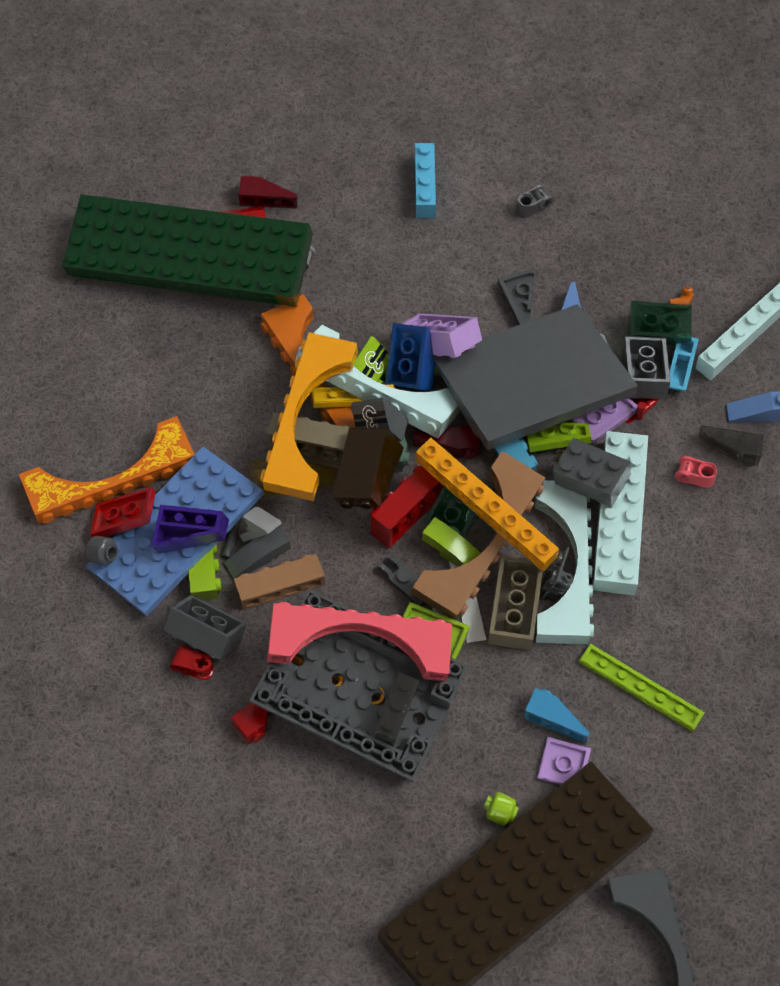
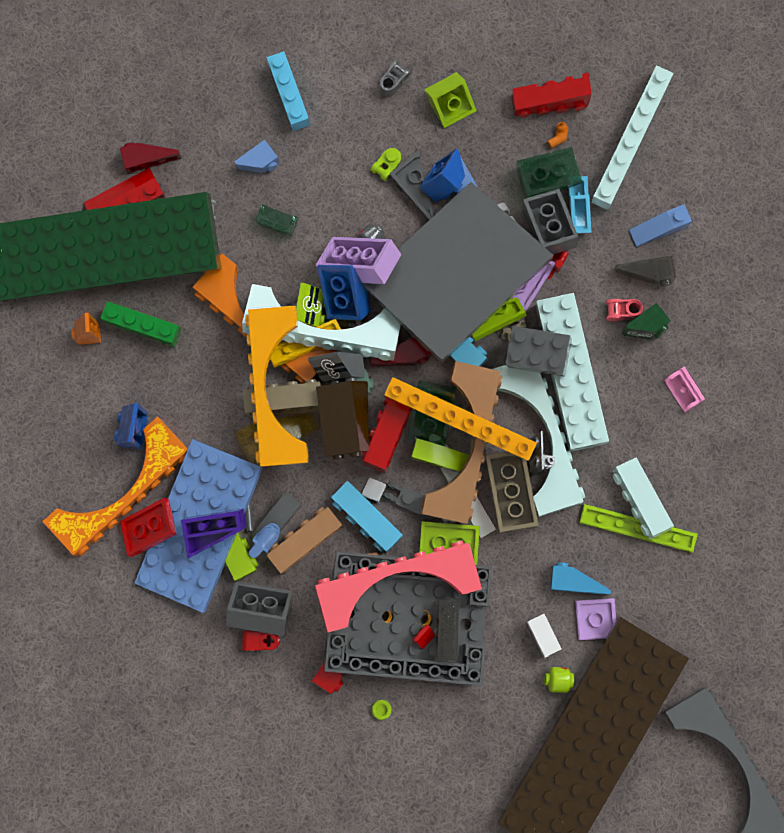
camera: 10 degrees left, 20 degrees up
dark grey head [85,536,118,565] -> none
light grey slope [239,507,282,542] -> none
none -> orange slope [71,313,101,345]
none -> green brick [100,301,181,347]
none -> blue slope [114,403,148,450]
none -> medium blue slope [234,140,279,173]
none -> medium blue arm [249,523,280,558]
none -> clear green hinge [255,204,299,237]
none -> medium azure brick [331,481,403,552]
none -> white slope [362,478,387,503]
none -> lime plate [370,148,401,182]
none -> lime tile [372,700,392,720]
none -> red slope [412,625,435,649]
none -> blue slope [420,148,465,202]
none -> lime slope [424,72,477,128]
none -> red wedge [512,72,592,118]
none -> white panel [526,614,561,658]
none -> light aqua brick [613,457,674,540]
none -> dark green slope [622,303,671,340]
none -> bright pink hinge [664,367,705,413]

